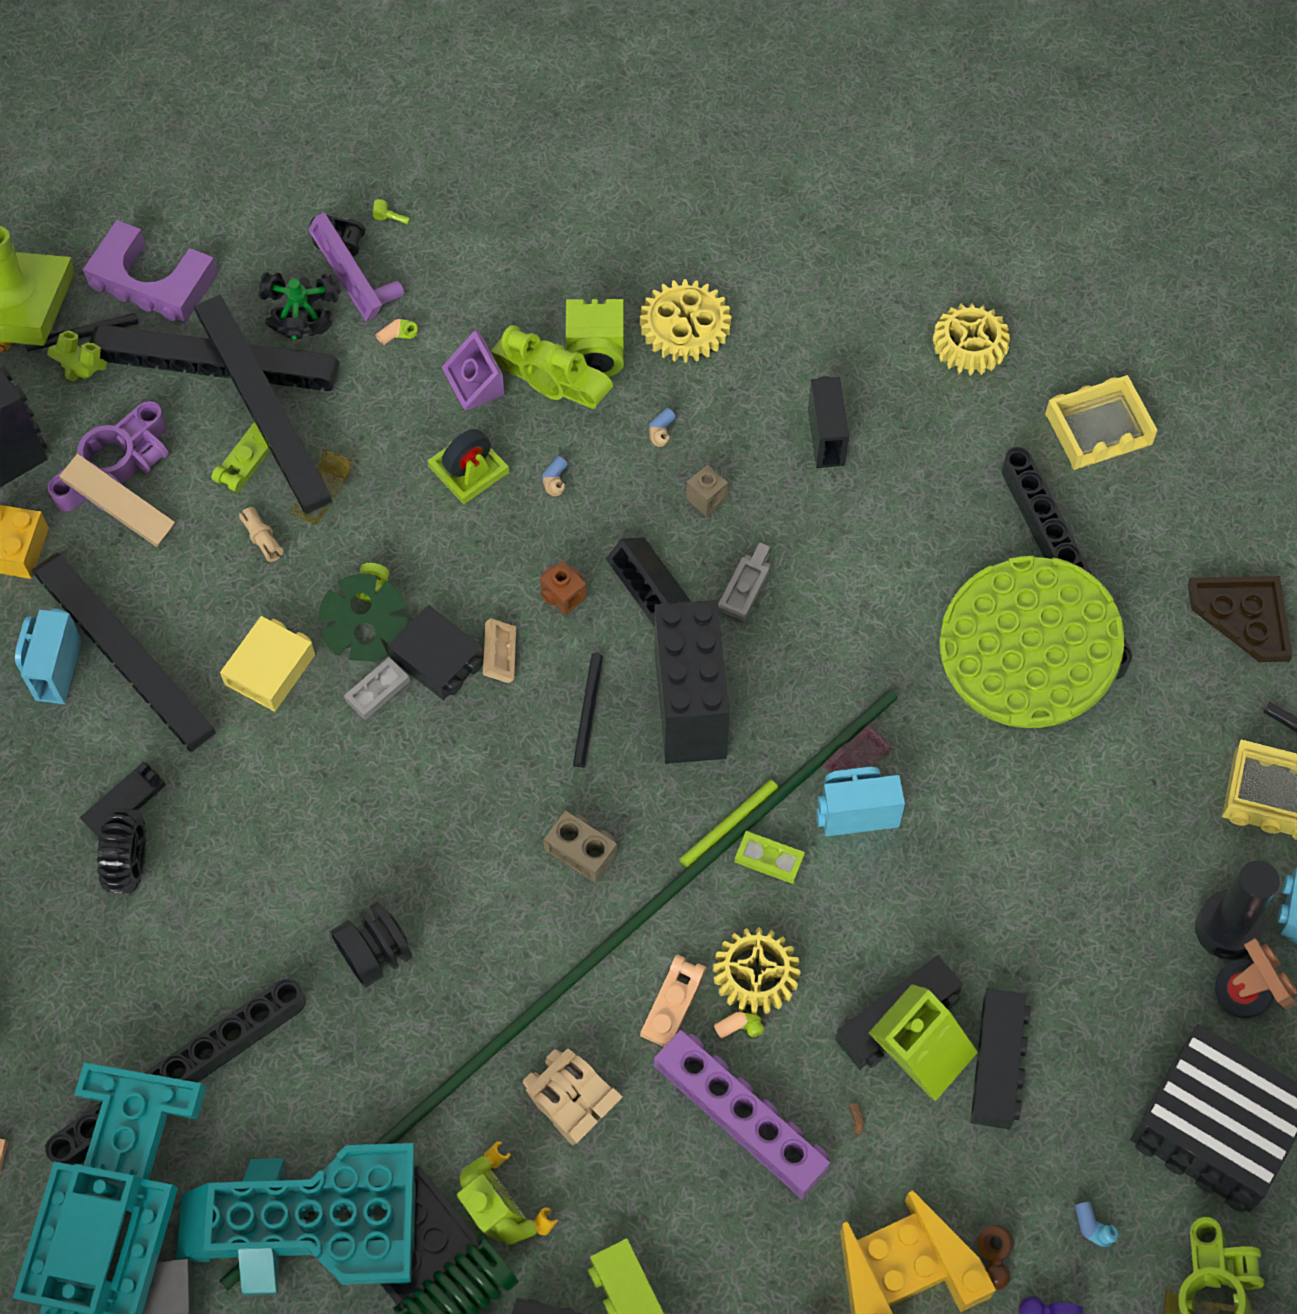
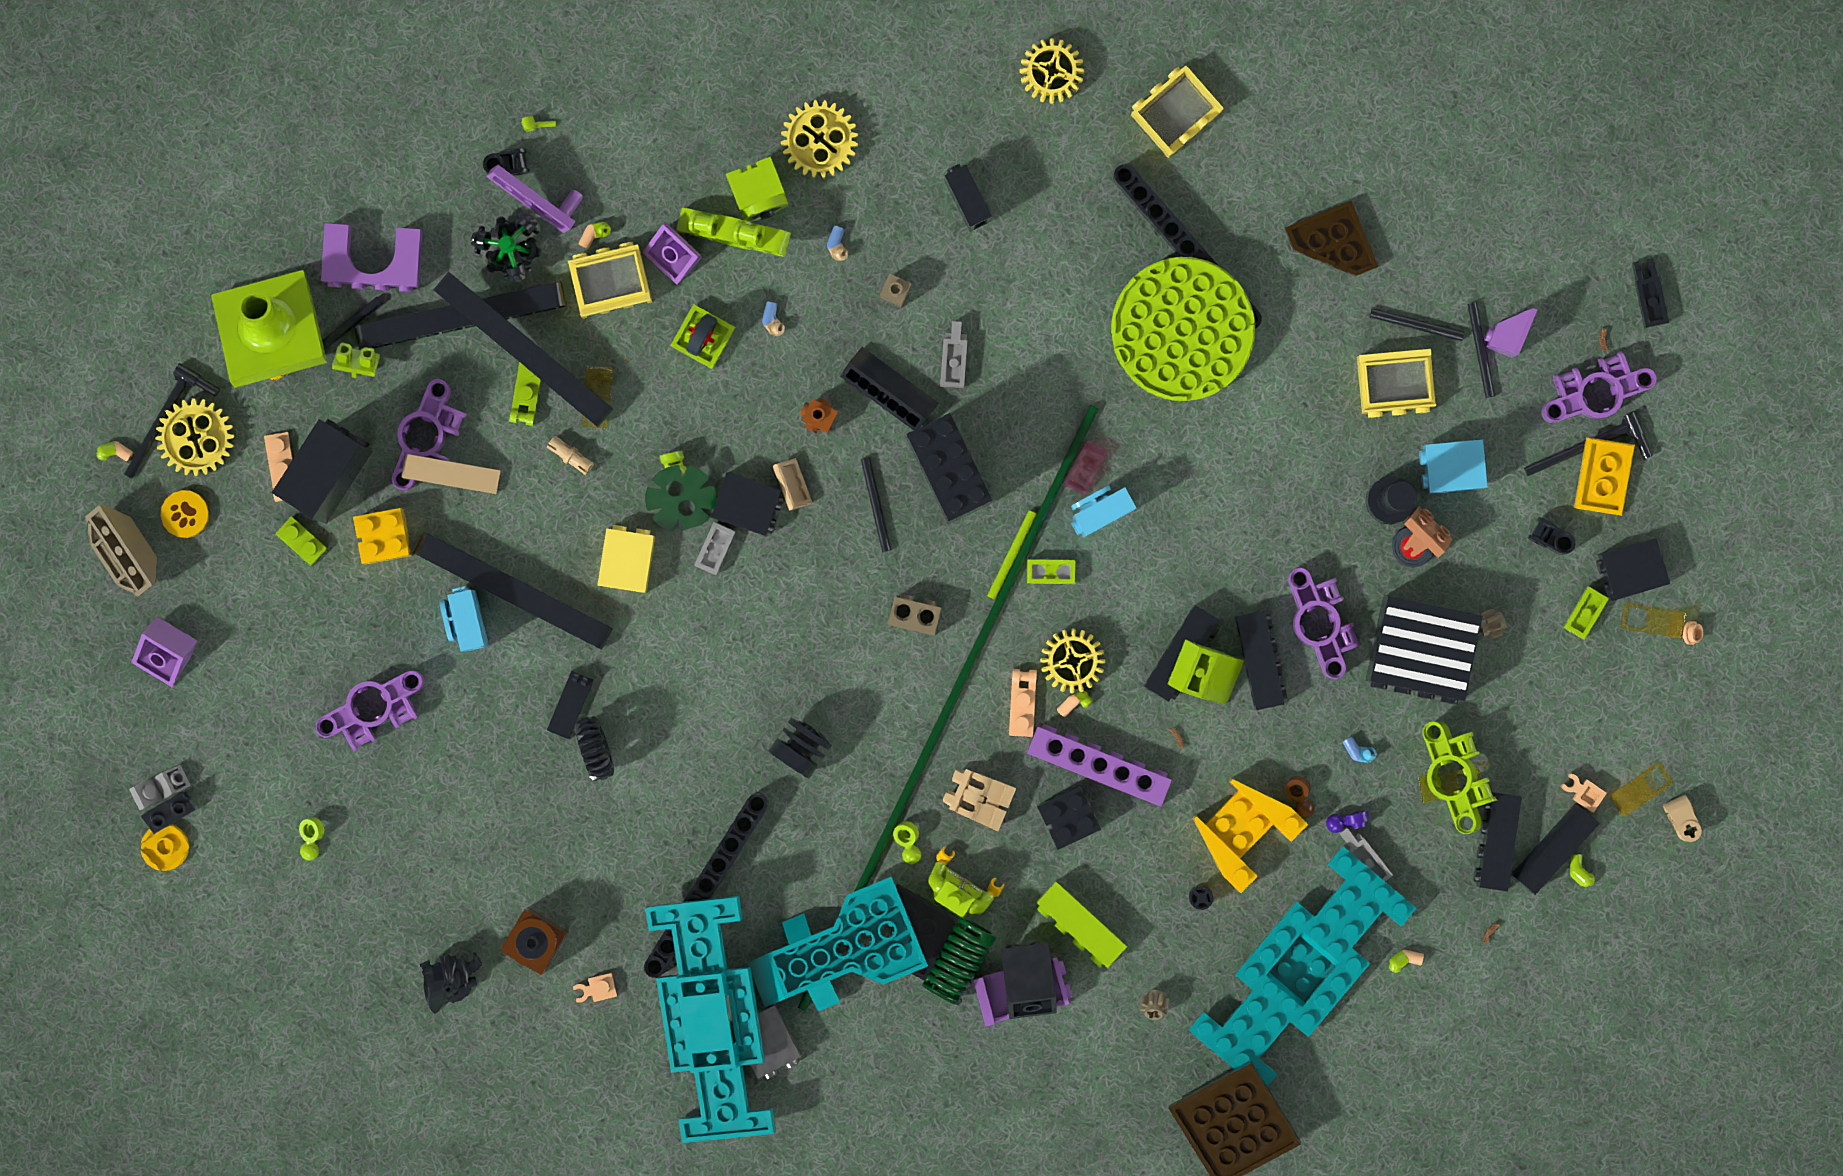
camera: 20 degrees left, 25 degrees up
none -> window [568,242,652,319]
none -> lime plate [893,821,921,864]
none -> black piece [1037,785,1101,850]
none -> medium lavender piece [1287,568,1362,679]

